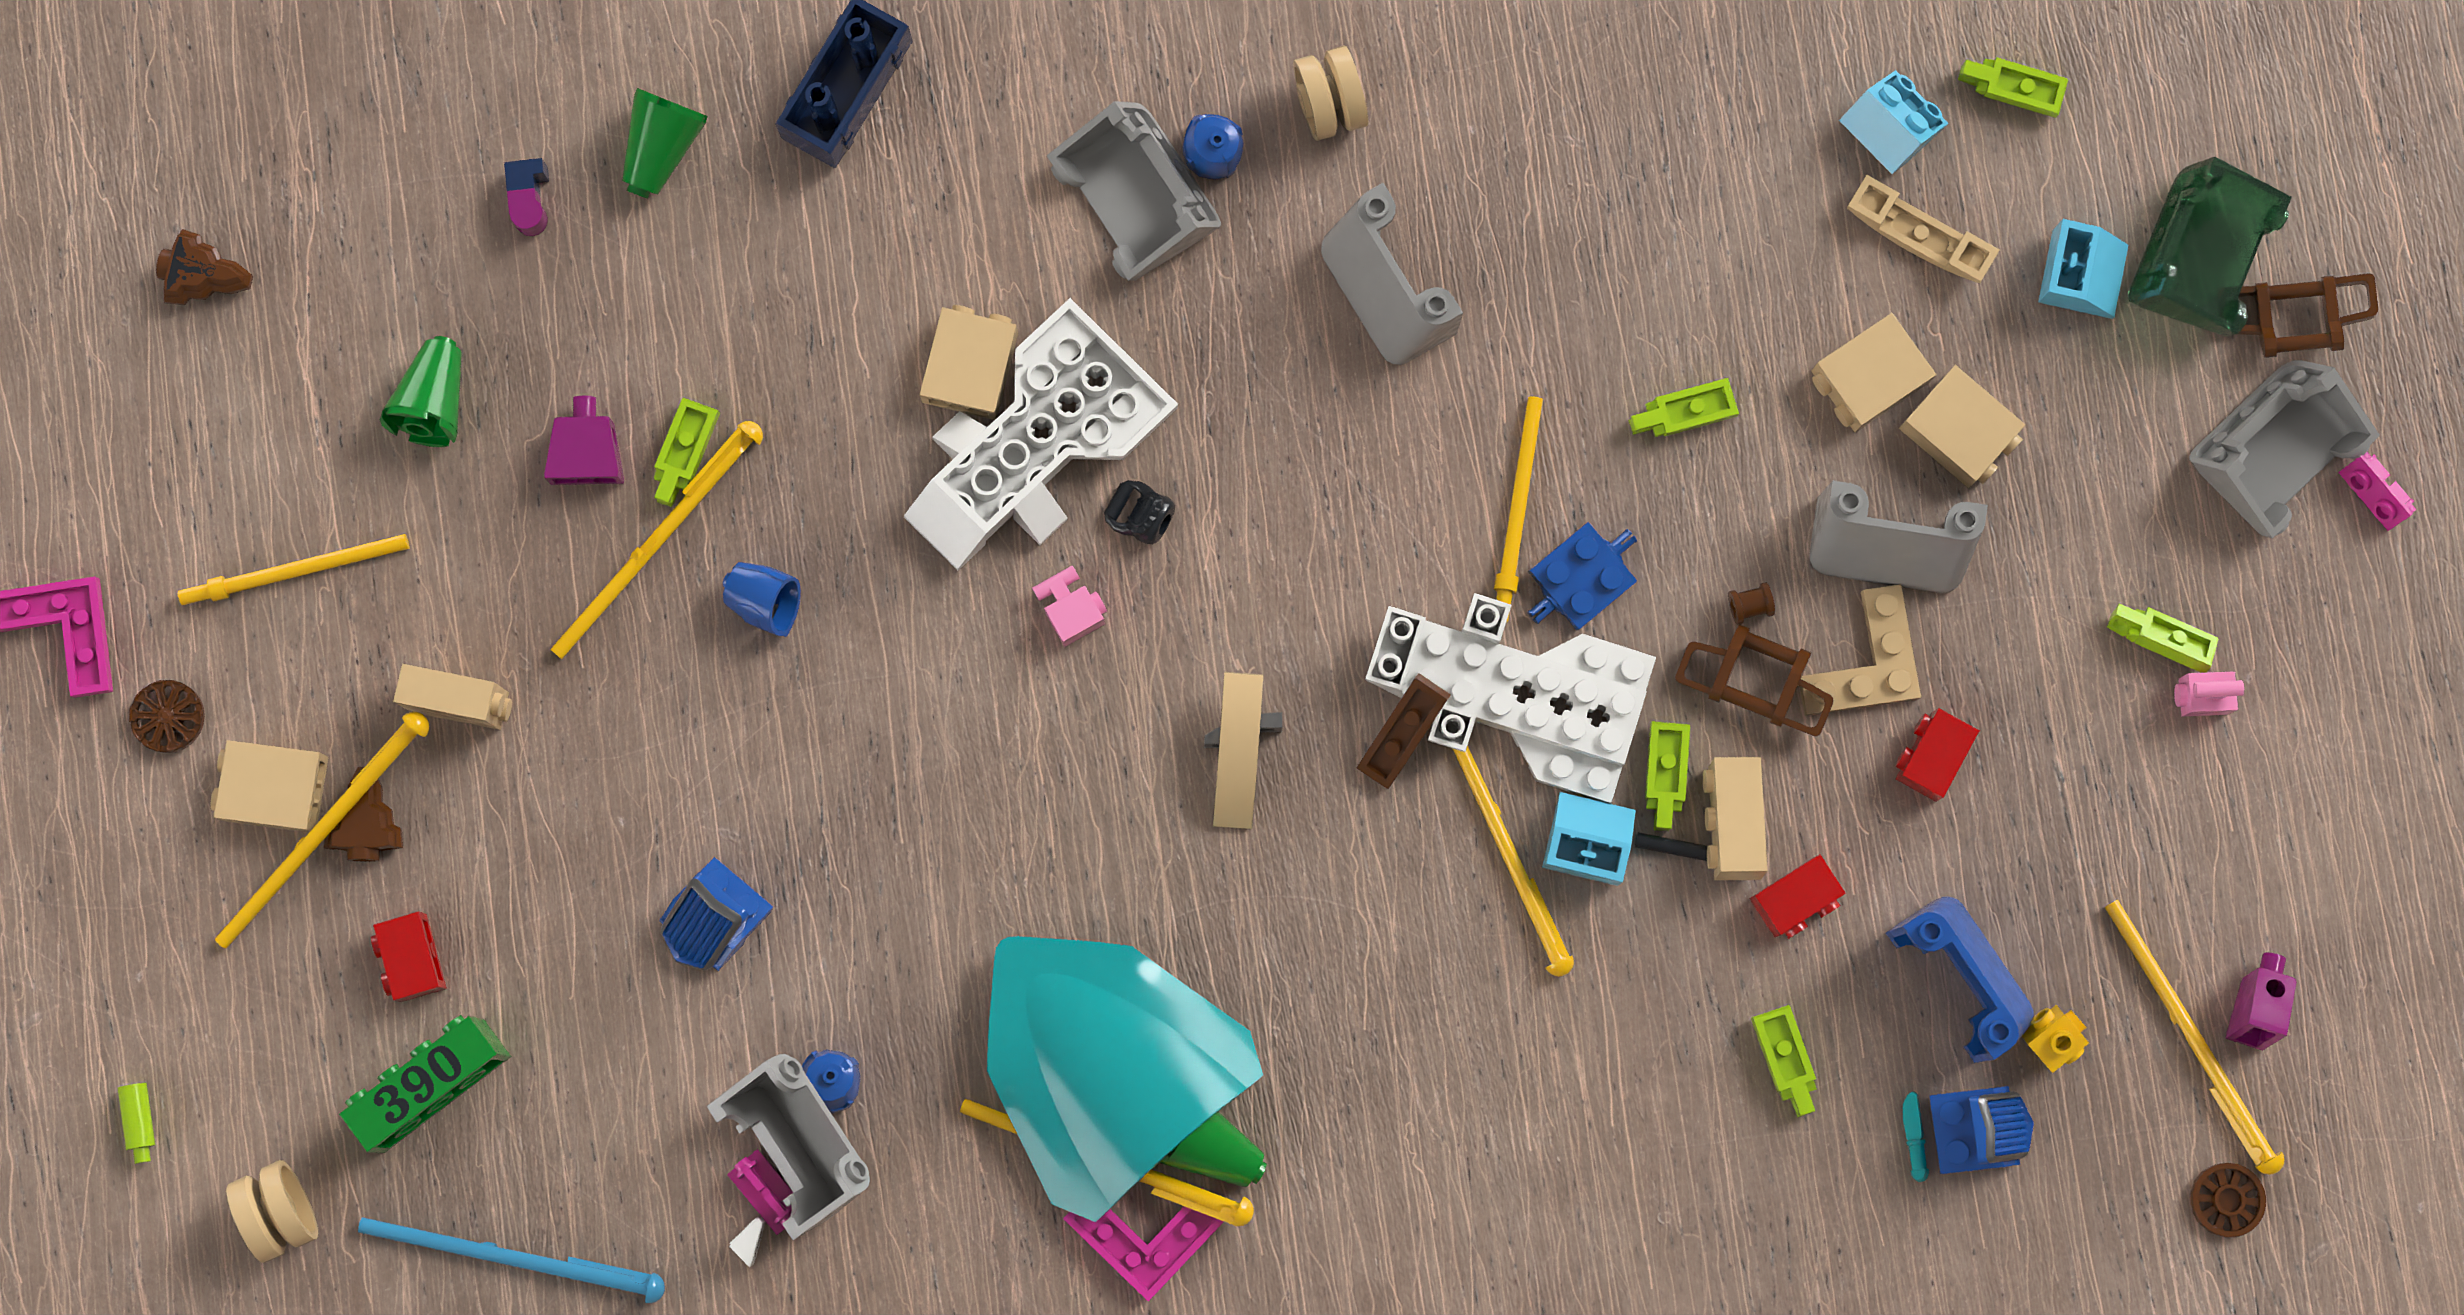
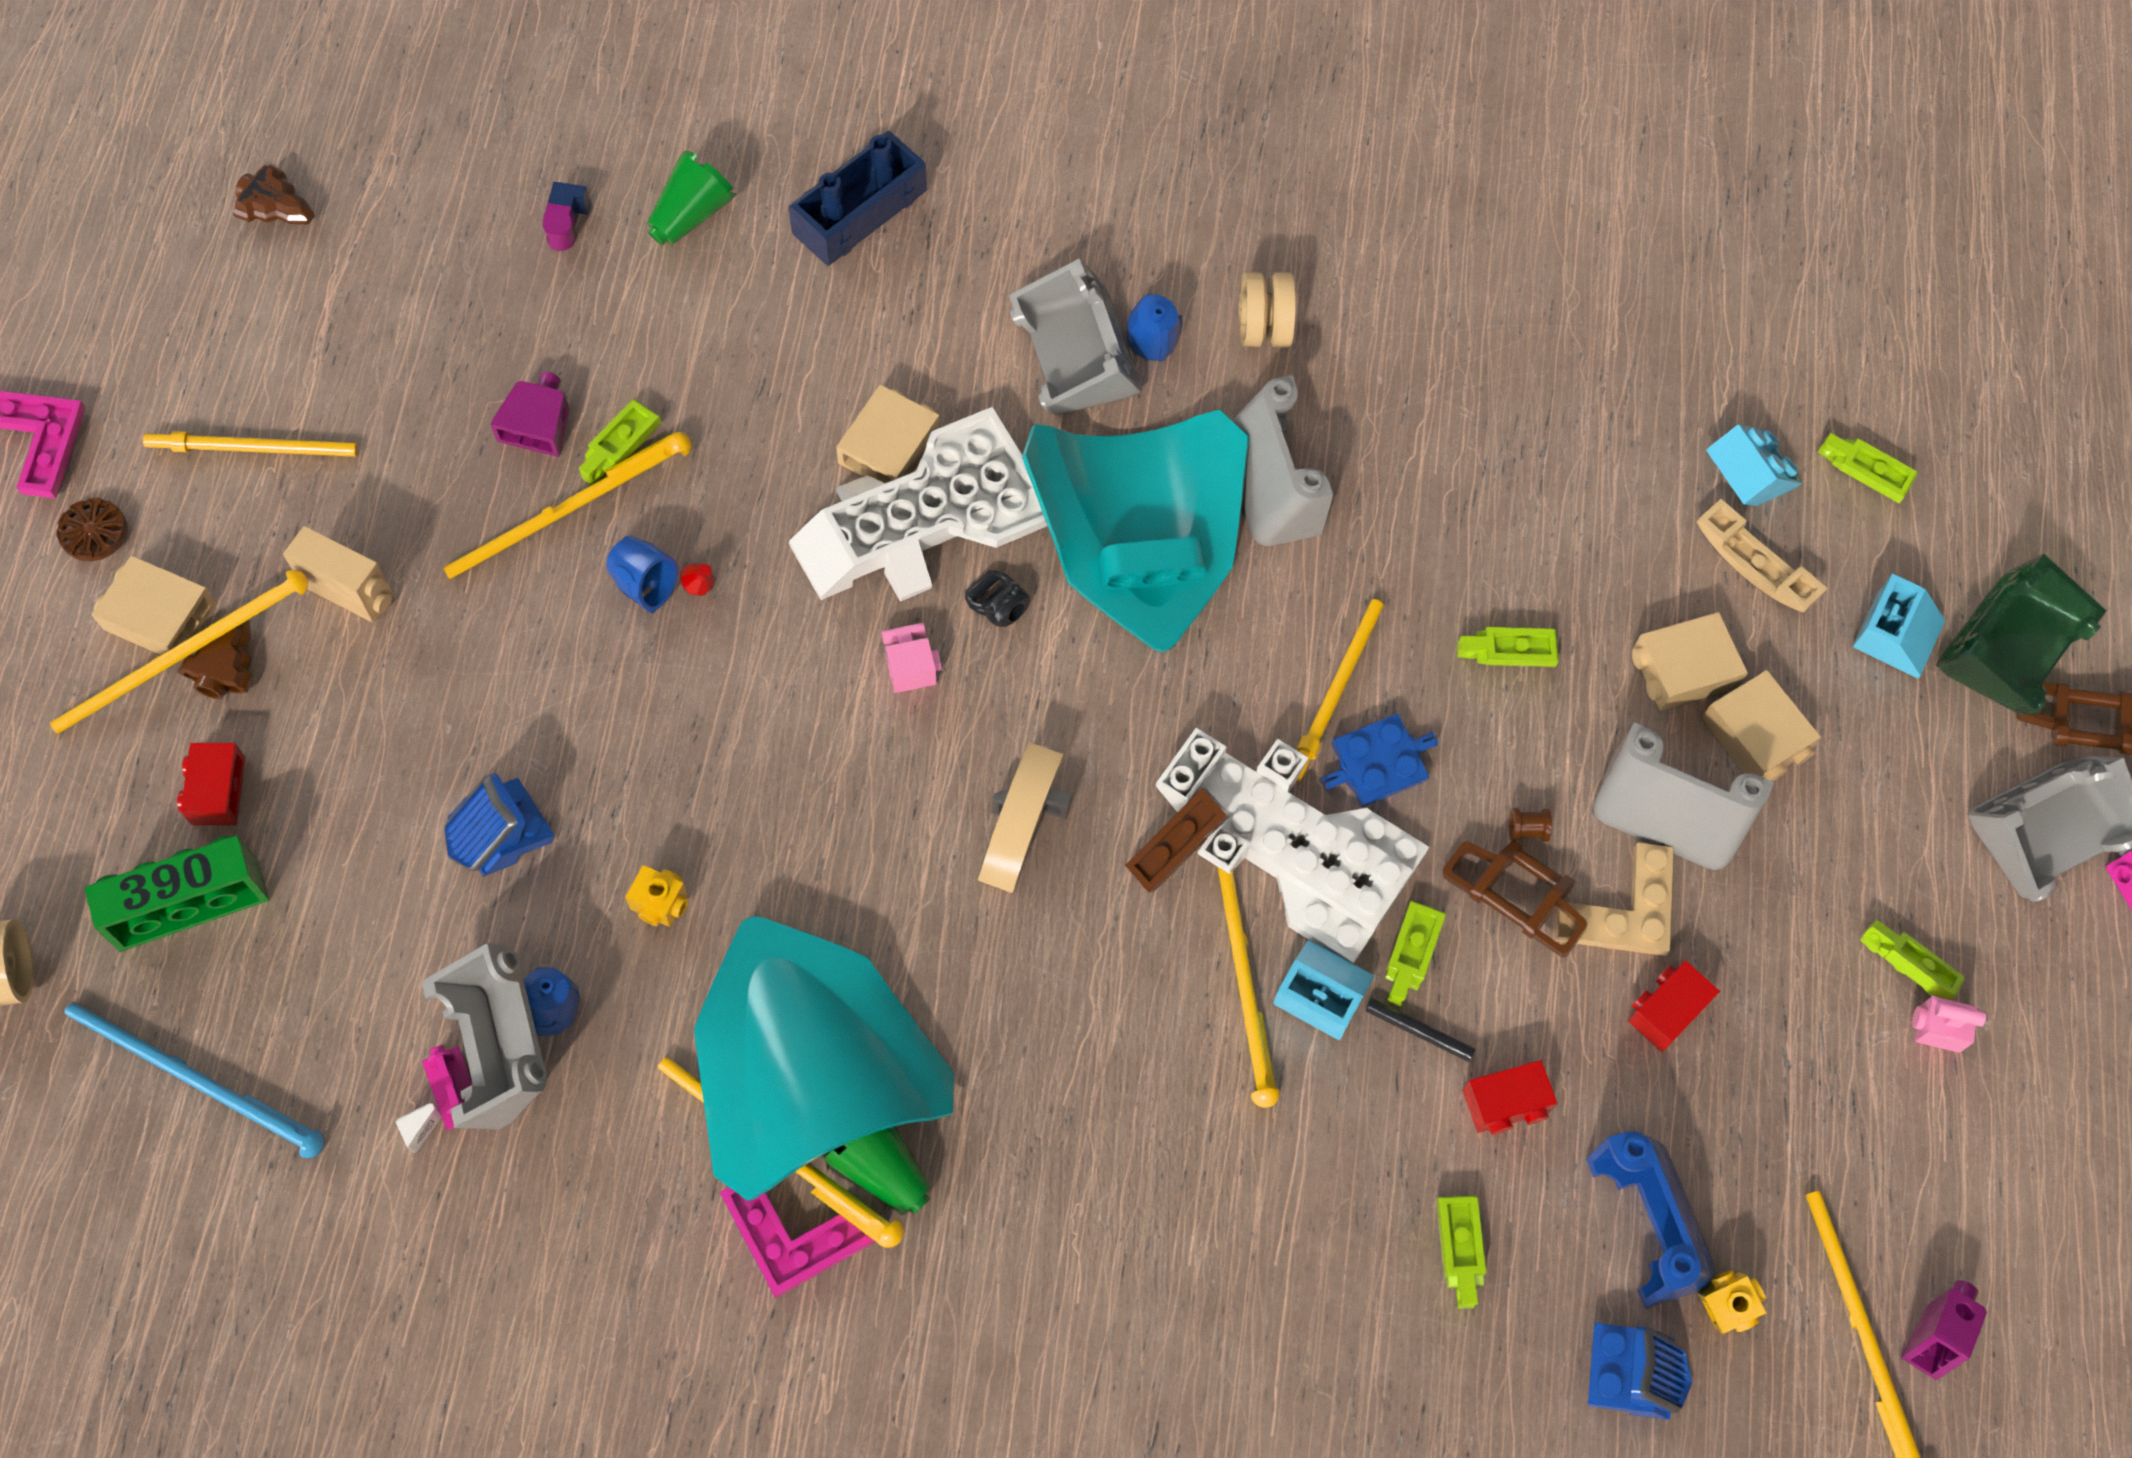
camera: 15 degrees right, 15 degrees down
green cone [379,336,462,447] -> none
tan brick [1703,757,1768,880] -> none
teal piece [1903,1091,1929,1182] -> none
none -> yellow brick [625,865,689,927]
none -> red rock [681,563,714,596]
none -> teal windscreen [1022,409,1250,652]

